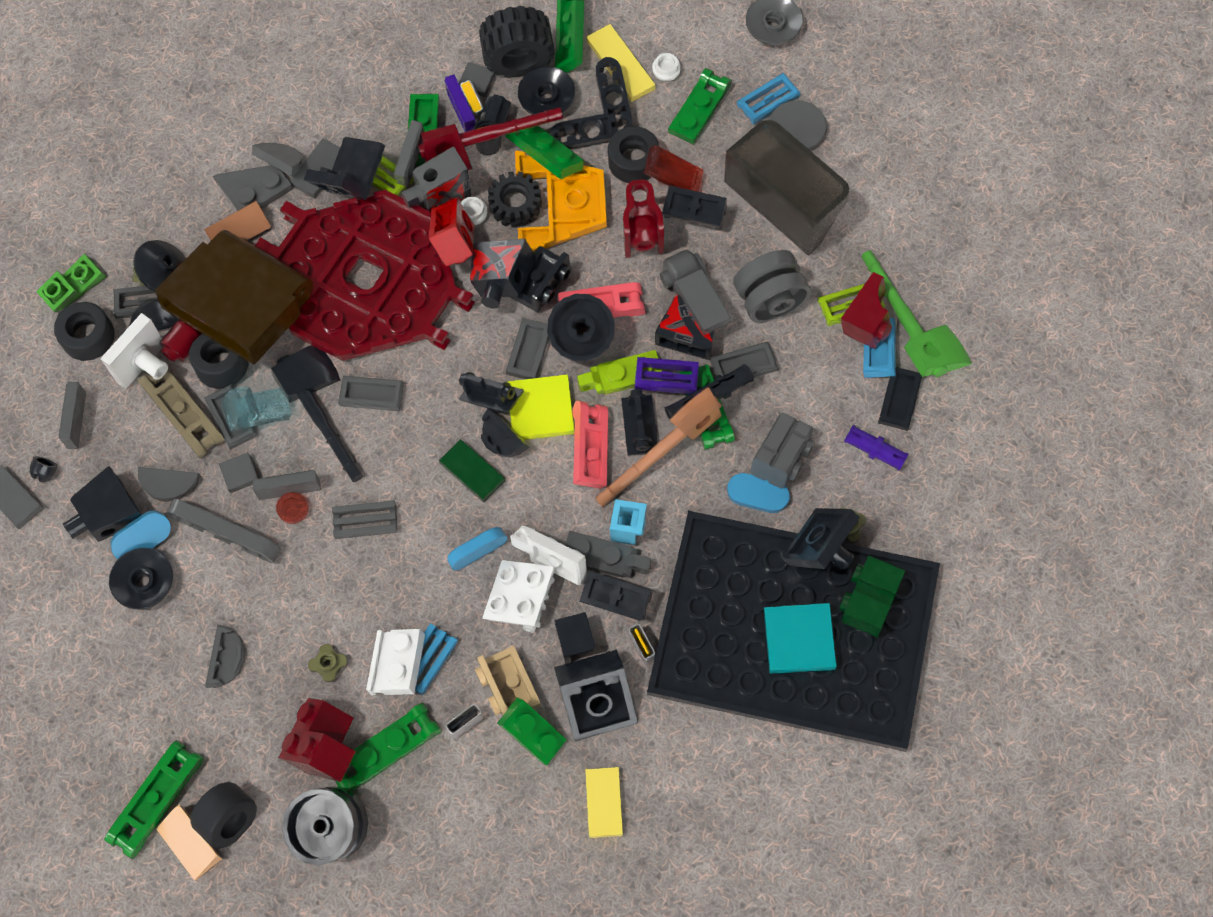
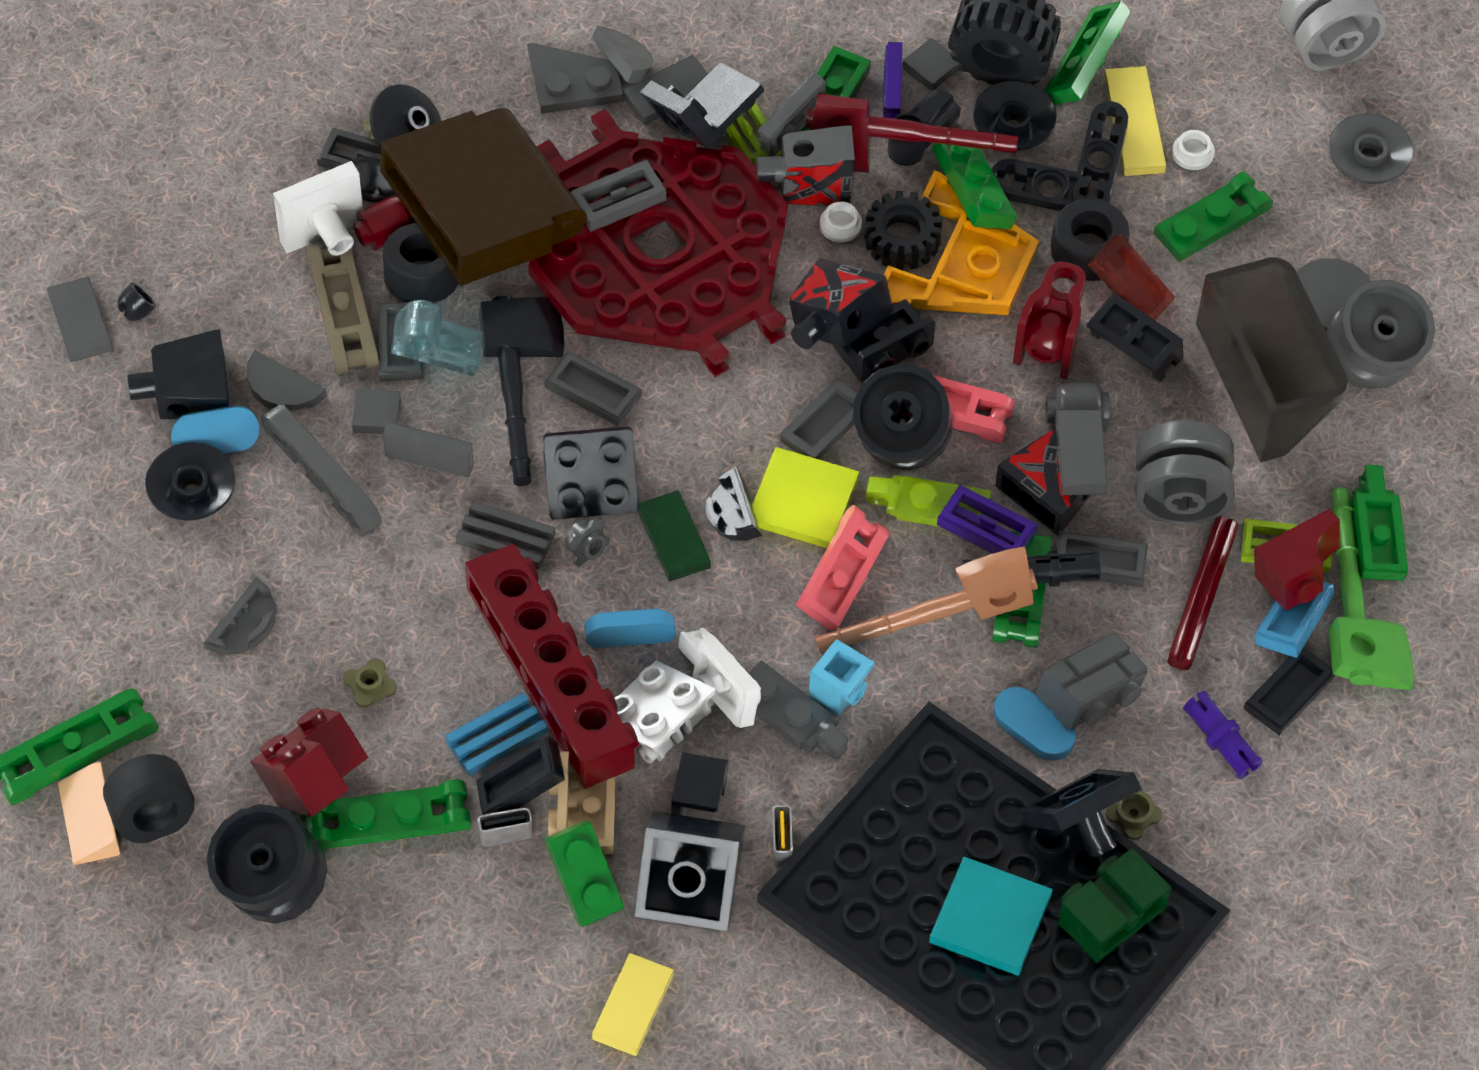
camera: 20 degrees right, 10 degrees down
bright green slope [36,254,107,313] -> none
black tyre [54,302,114,361] -> none
dark grey tile [58,382,86,449] -> none
nougat tile [204,201,271,241] -> none
clear red tile [276,492,309,524] -> none
white plate [366,629,425,695] -> none
red brick [429,197,474,267] -> none
black hinge [459,372,524,414] -> none
yellow piece [460,80,484,114] -> none
black hinge [579,571,653,621] -> none
black hinge [621,389,657,456] -> none
dark azure tile [737,73,800,125] -> none
none -> dark red brick [465,543,639,789]
none -> black tile [476,736,565,815]
none -> black bracket [543,426,638,520]
none -> dark grey plate [565,518,610,567]
none -> dark grey tile [570,160,666,232]
none -> dark red axle [1167,516,1238,670]
none -> dark grey wheel [1325,280,1436,389]
none -> green hinge [1351,465,1408,581]

